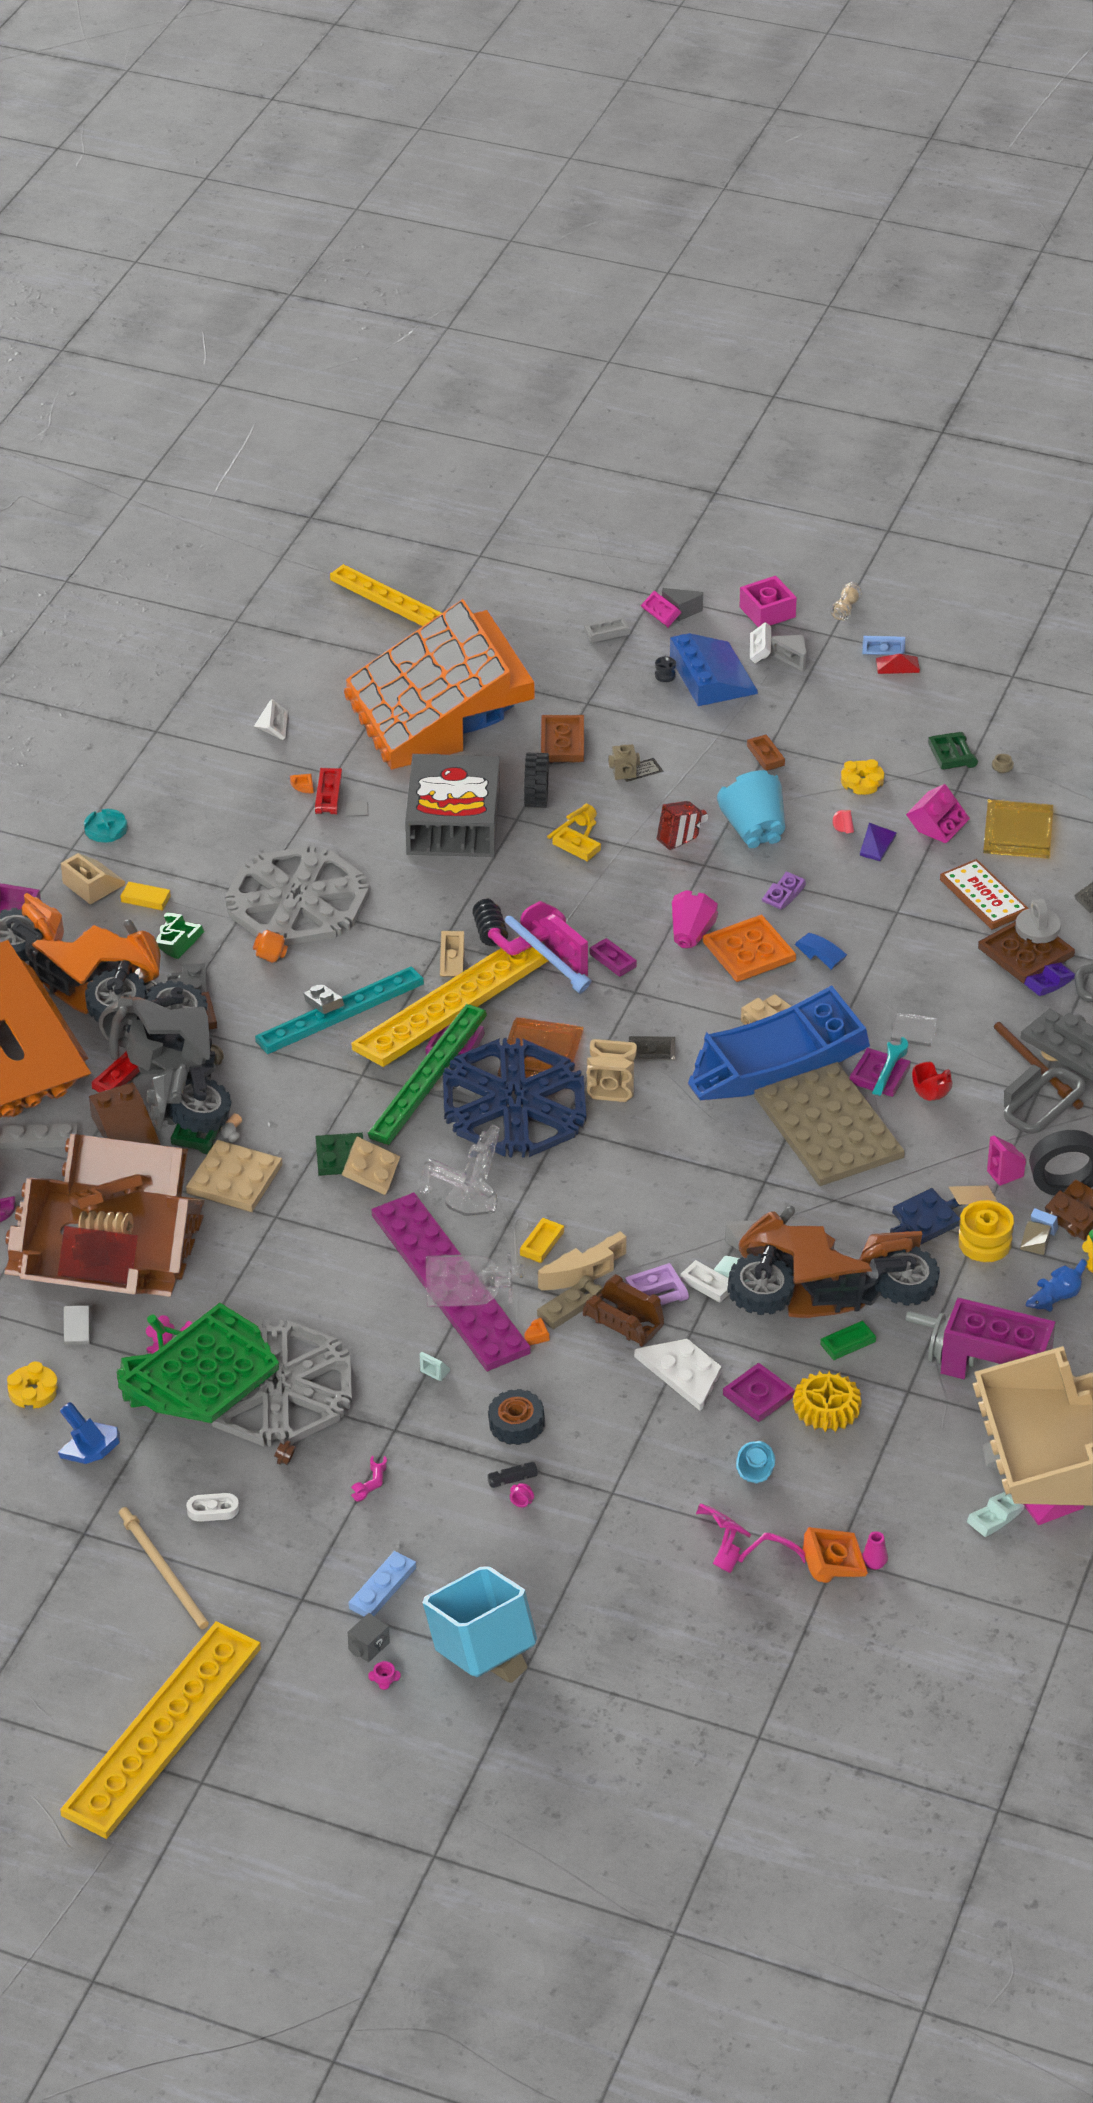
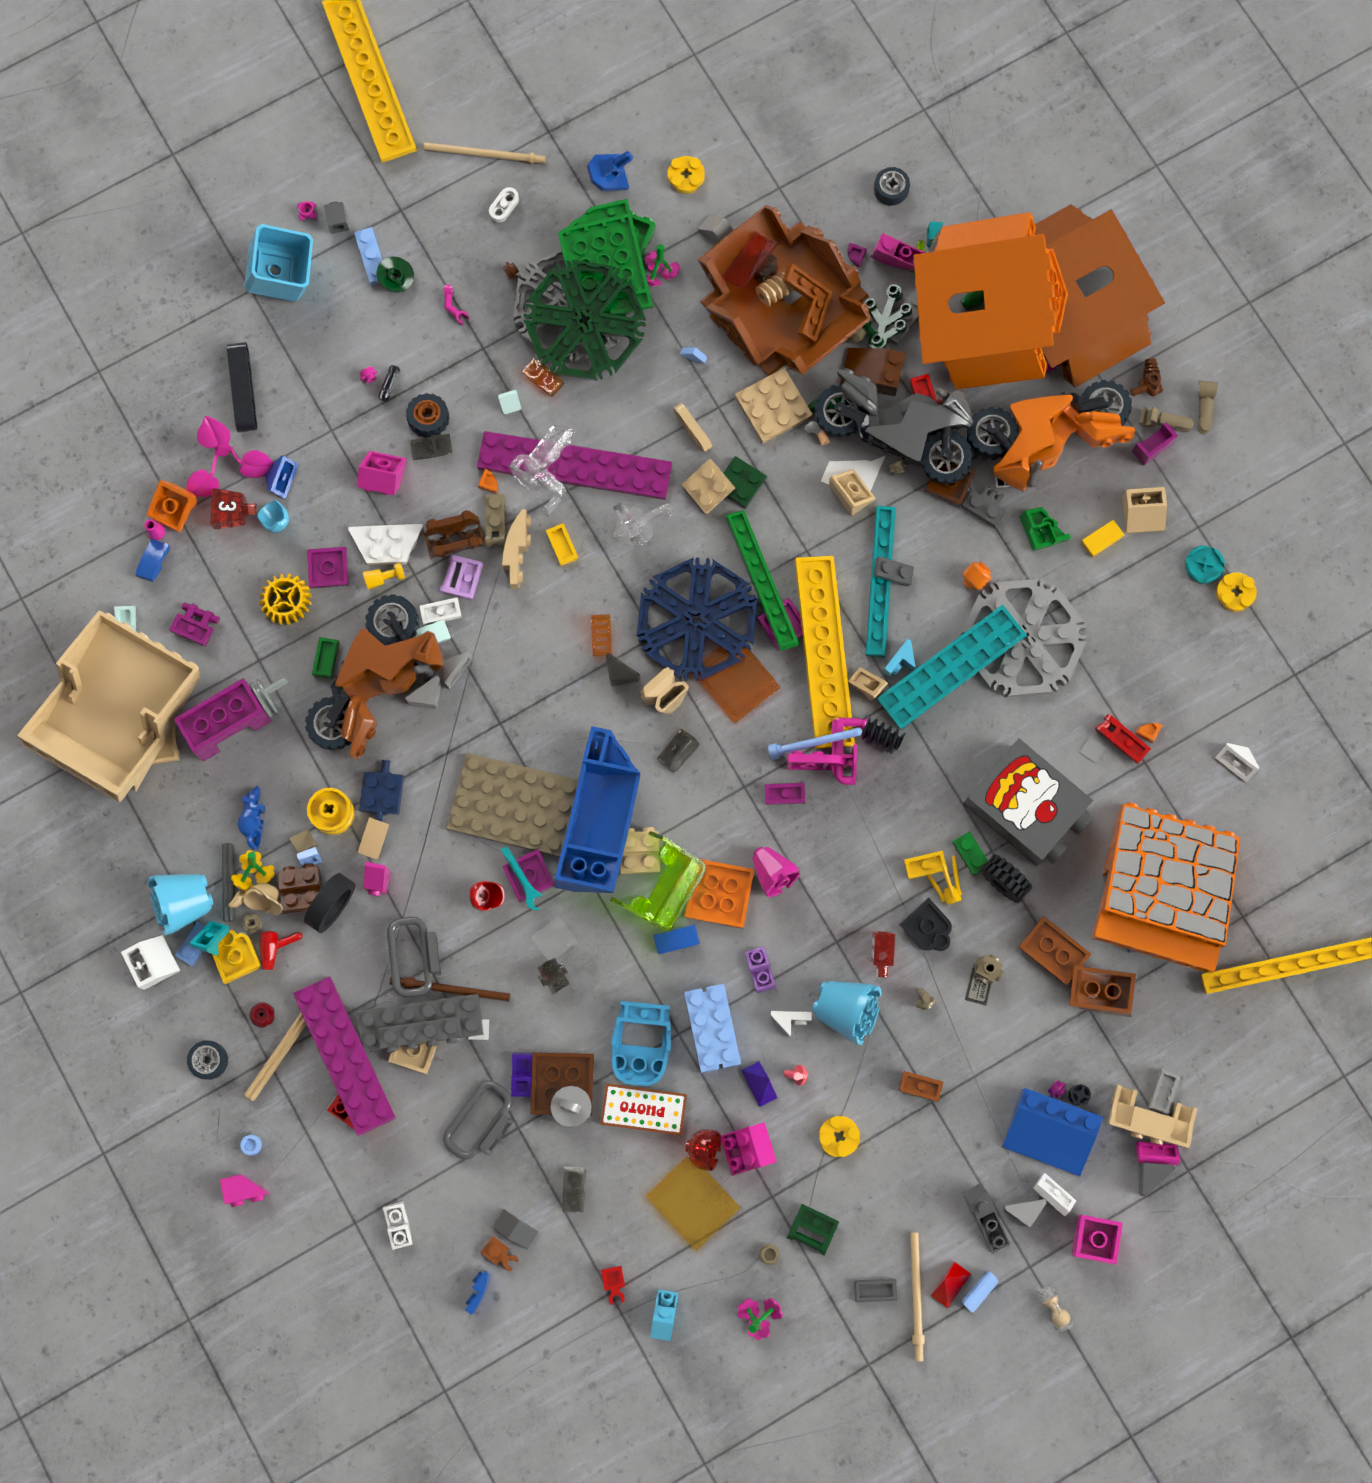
camera: 130 degrees right, 35 degrees up
none -> blue slope [135,539,170,582]
none -> magenta plate [169,602,220,647]
none -> clear red torso [210,488,257,529]
none -> black beam [227,342,258,433]
none -> blue slope [265,456,298,499]
none -> dark pink slope [357,451,407,495]
none -> yellow piece [363,562,405,590]
none -> dark green dish [376,257,414,293]
none -> clear smoke slope [410,434,452,460]
none -> clear orange slope [521,358,565,397]
none -> dark green plate [523,260,646,381]
none -> clear smoke brick [537,957,570,994]
none -> clear orange slope [591,614,612,656]
none -> clear smoke slope [606,653,640,686]
none -> clear neon green windscreen [610,831,706,931]
none -> dark azure slope [611,1001,671,1086]
none -> tan beam [673,403,712,452]
none -> light blue tile [680,348,707,363]
none -> light blue piece [684,984,741,1074]
none -> clear red cylinder [685,1129,721,1171]
none -> dark pink plant [737,1298,783,1341]
none -> white slope [770,1011,812,1037]
none -> white sticker [821,456,885,491]
none -> tan slope [829,469,876,516]
none -> dark grey tile [854,1279,897,1302]
none -> plant [862,284,912,349]
none -> teal plate [877,604,1027,730]
none -> medium azure slope [883,639,915,678]
none -> black plate [899,898,952,951]
none -> tan bar [910,1233,925,1361]
none -> dark tan plate [915,988,936,1010]
none -> green plate [952,831,988,876]
none -> dark grey slope [962,1183,1010,1253]
none -> magenta plate [1048,1080,1066,1099]
none -> dark orange slope [1069,966,1136,1017]
none -> tan bracket [1107,1085,1197,1149]
none -> yellow plate [1216,572,1257,612]

